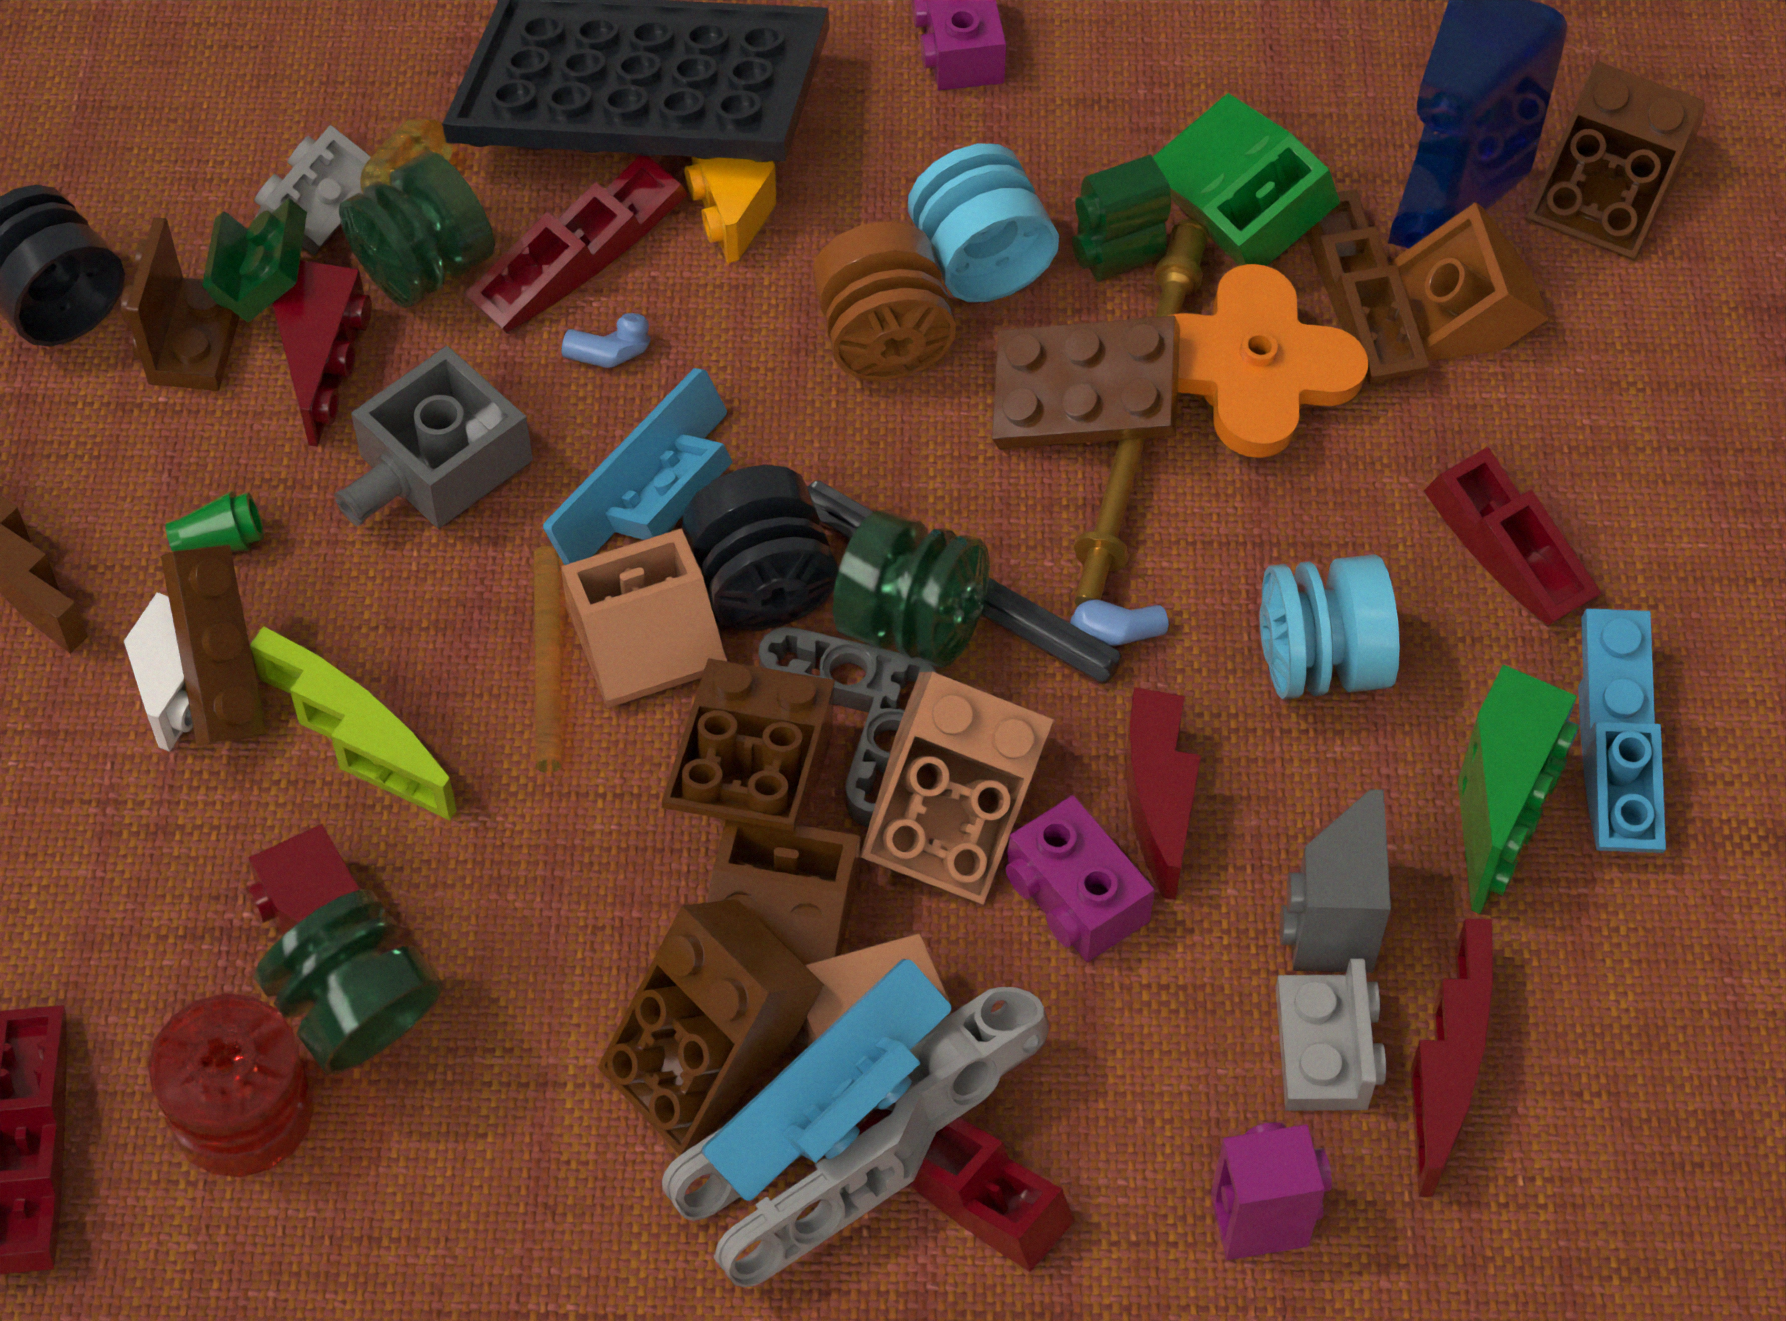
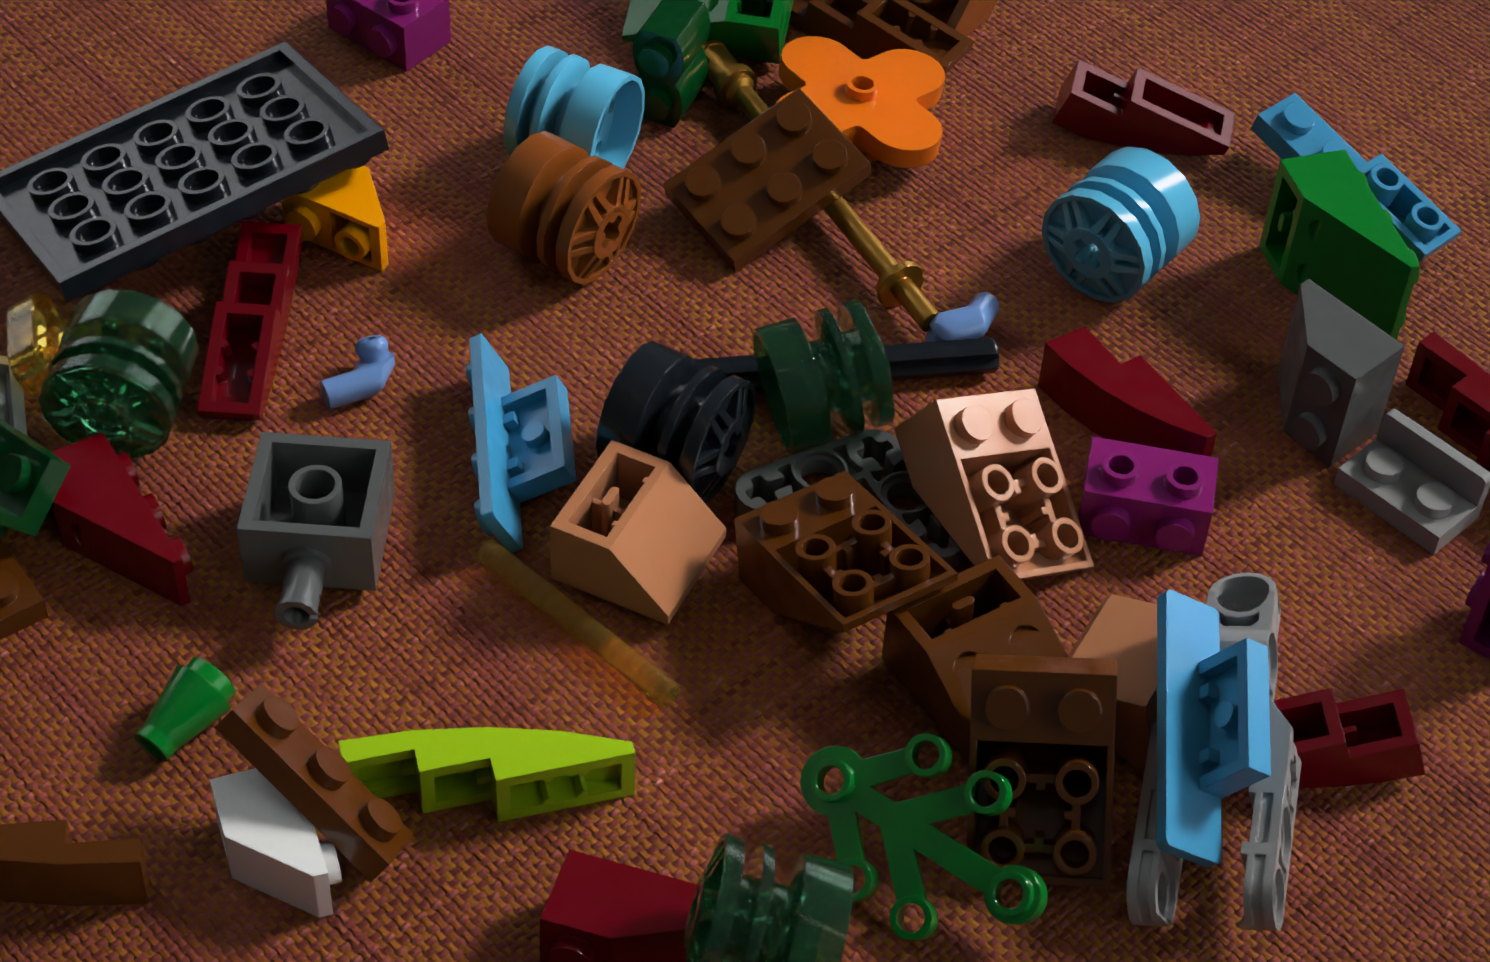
camera: 45 degrees left, 10 degrees down
none -> green plant [800,733,1048,941]

